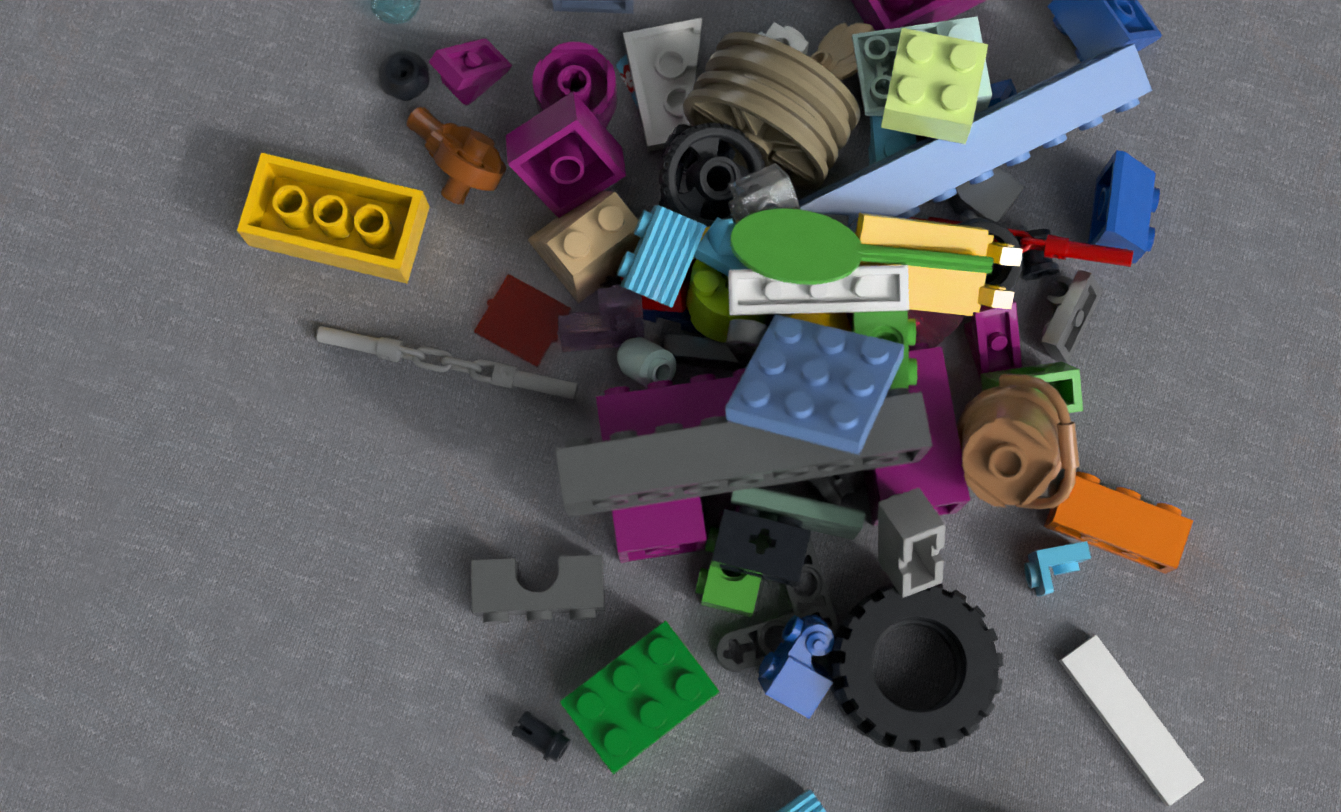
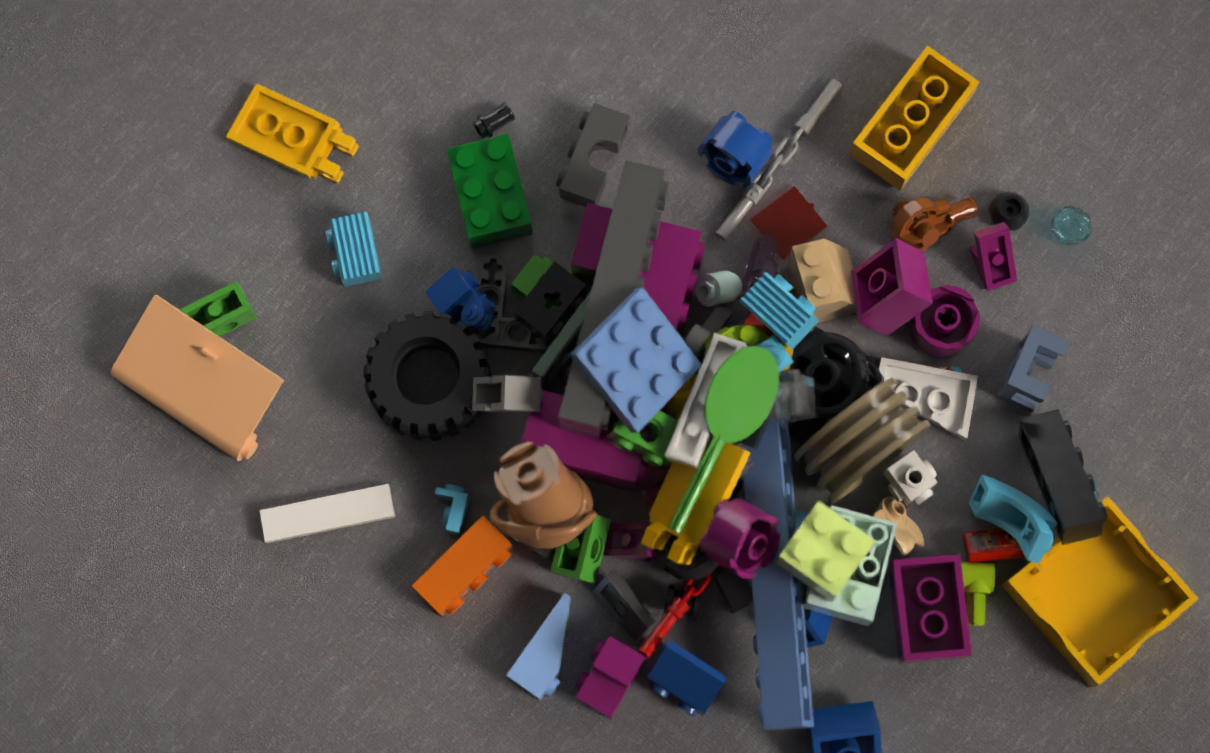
camera: 115 degrees right, 0 degrees up
none -> light blue slope [507,593,571,700]
none -> magenta brick [574,636,645,719]
none -> blue brick [698,111,773,187]
none -> magenta brick [700,499,781,579]

